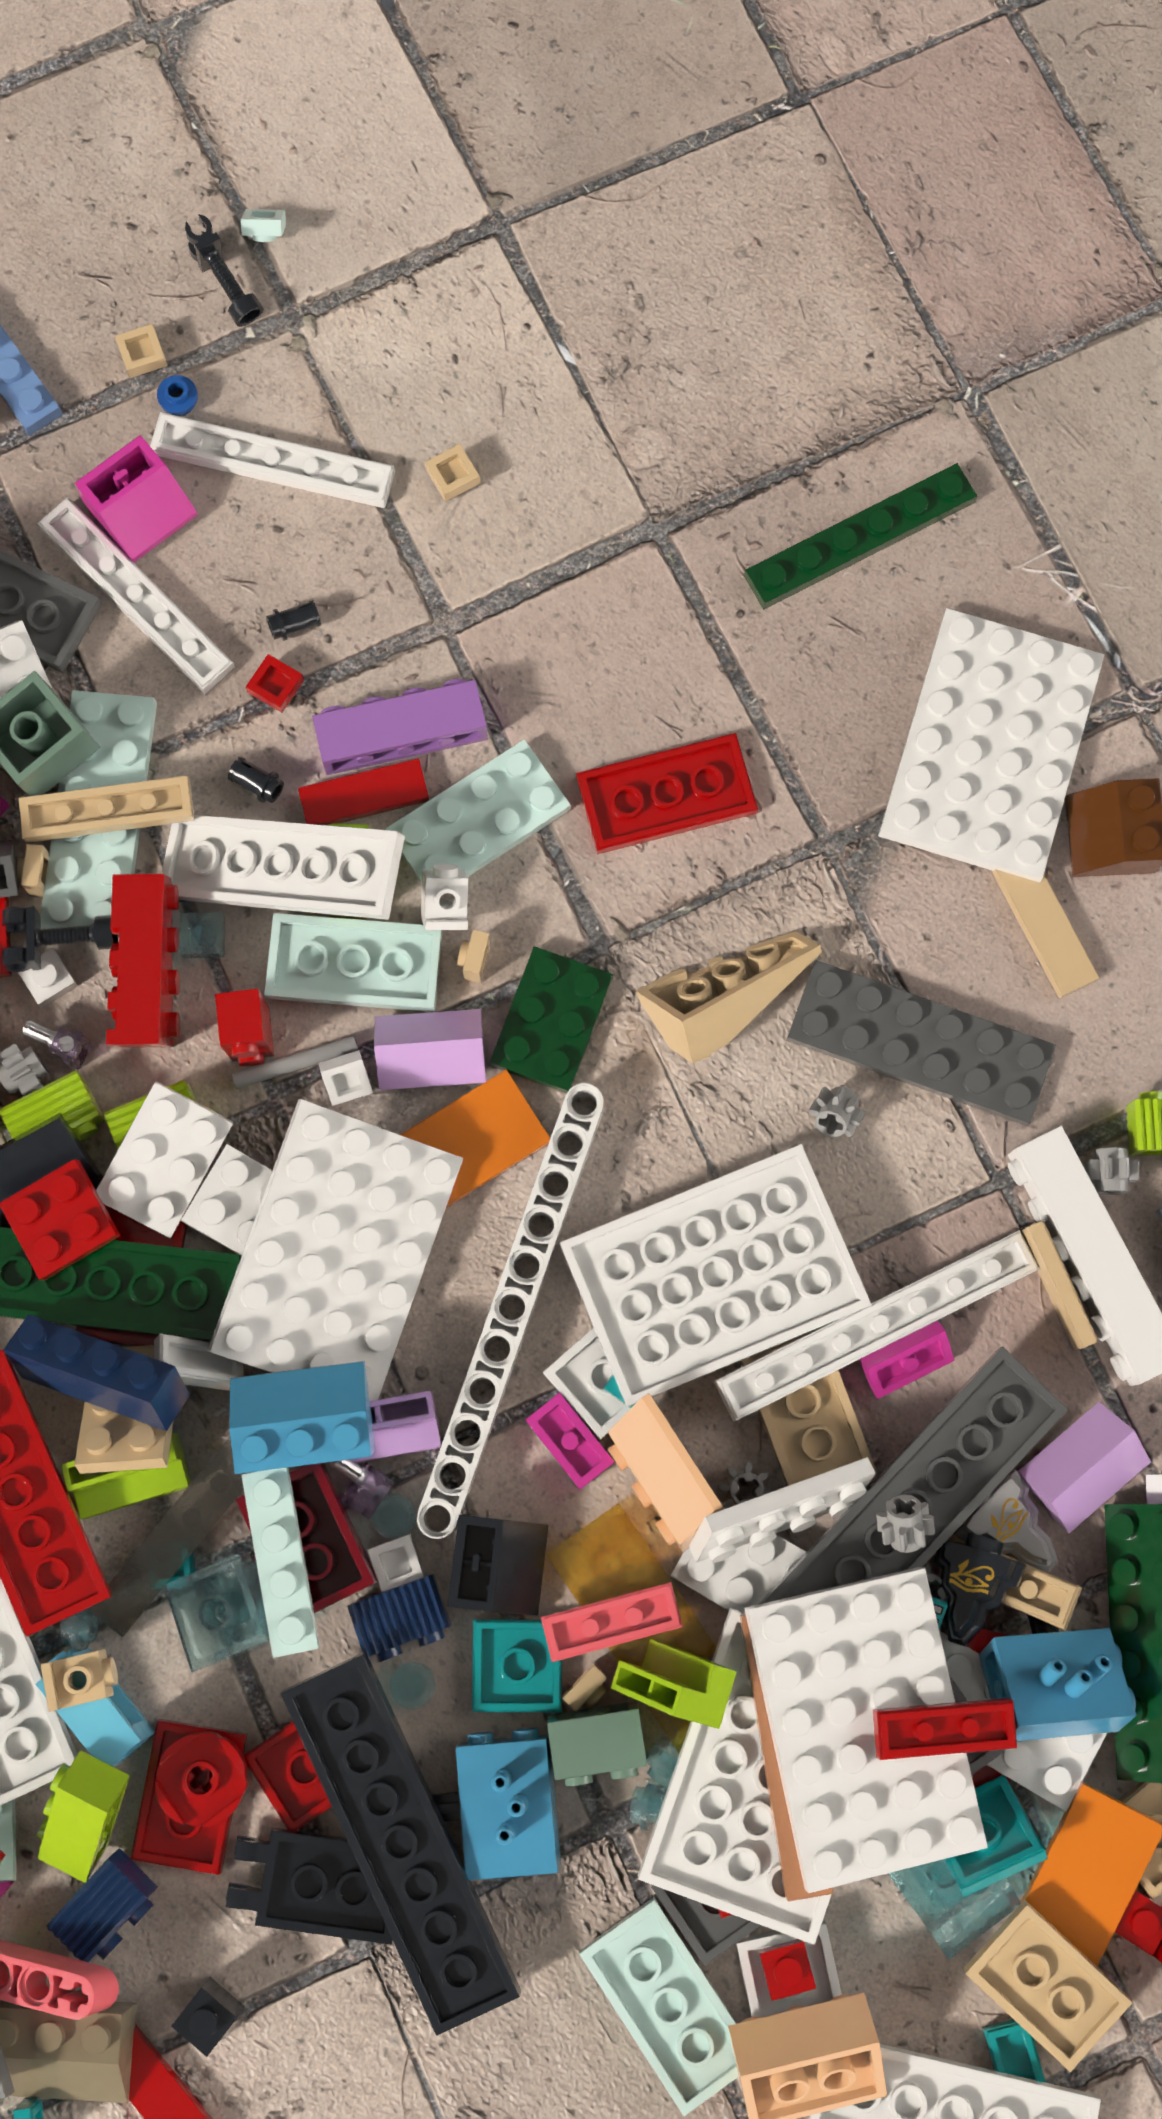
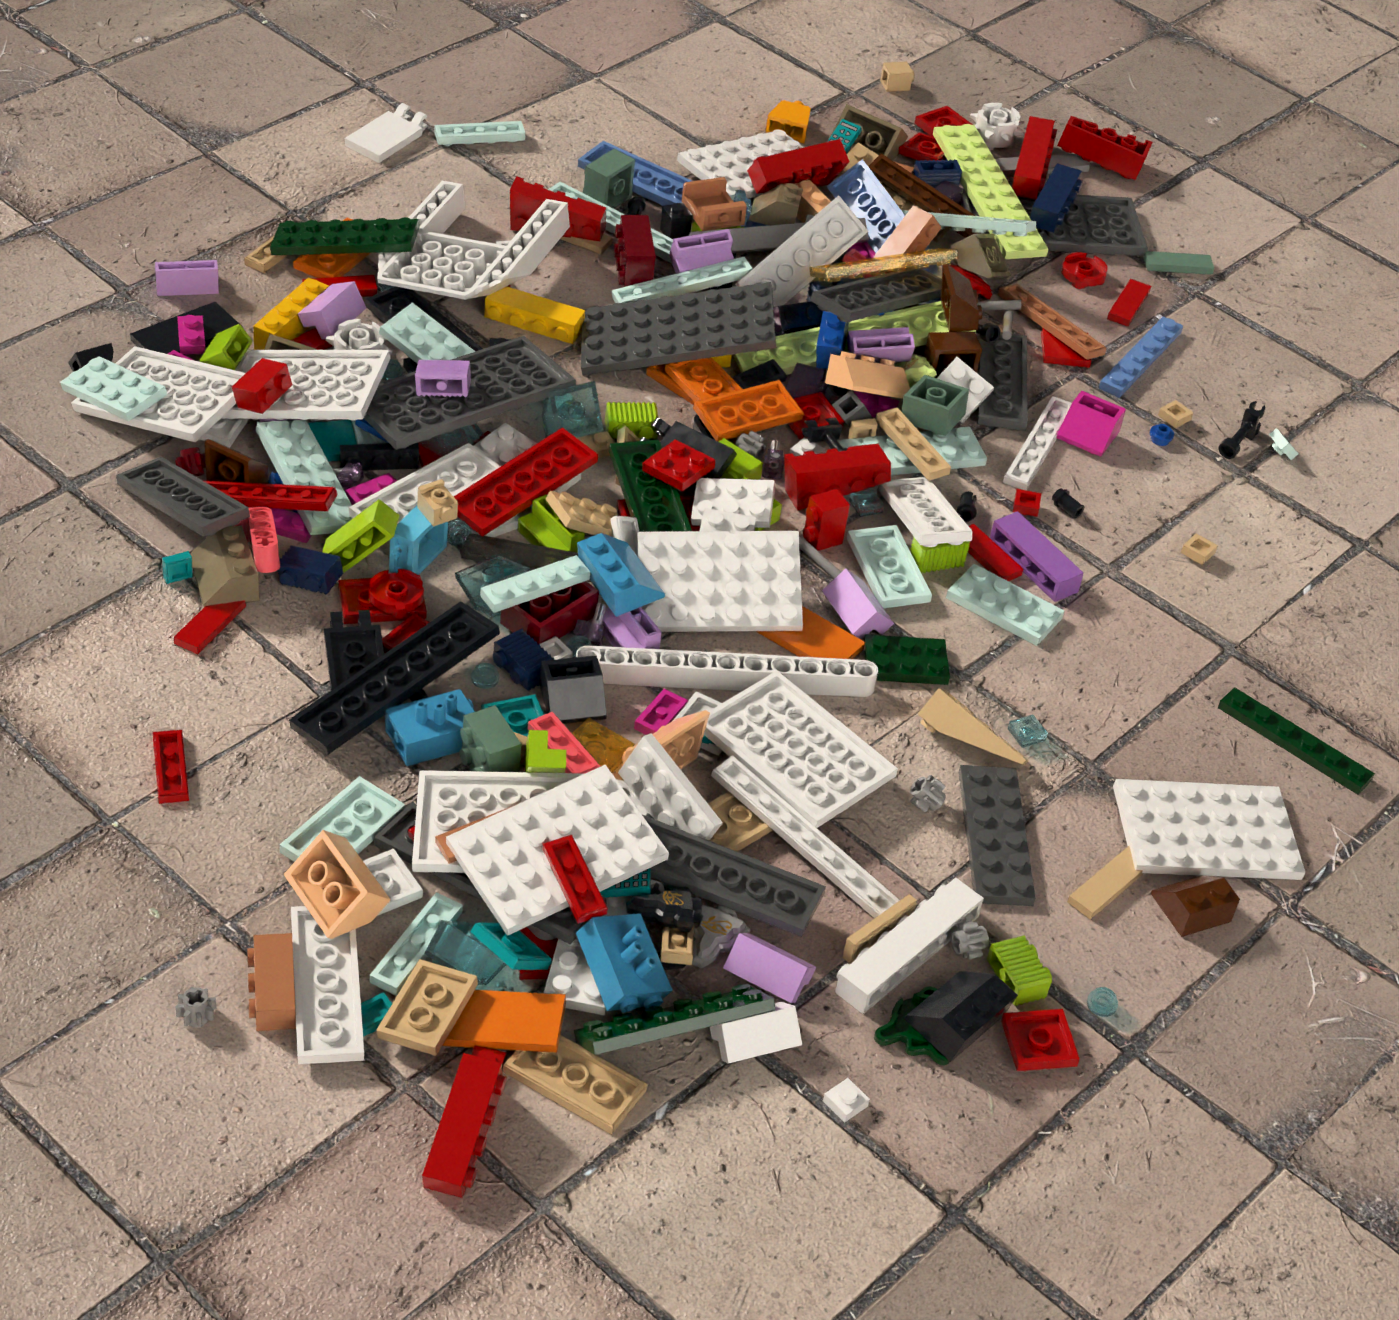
camera: 65 degrees right, 35 degrees down
dark blue brick [4,1314,190,1431] -> none
white tile [150,412,395,508] -> none
black brick [171,1977,245,2057] -> none
white plate [318,1050,373,1106] -> none
white brick [421,863,468,930] -> none
tan plate [457,930,491,983] -> none
red tile [576,733,758,855] -> none
red plate [758,1939,817,2001] -> none
dark pink plate [860,1320,955,1399] -> none
light grey gear [876,1495,935,1553] -> none
none -> light aqua plate [369,892,463,996]
none -> clear light blue plate [1008,714,1048,748]

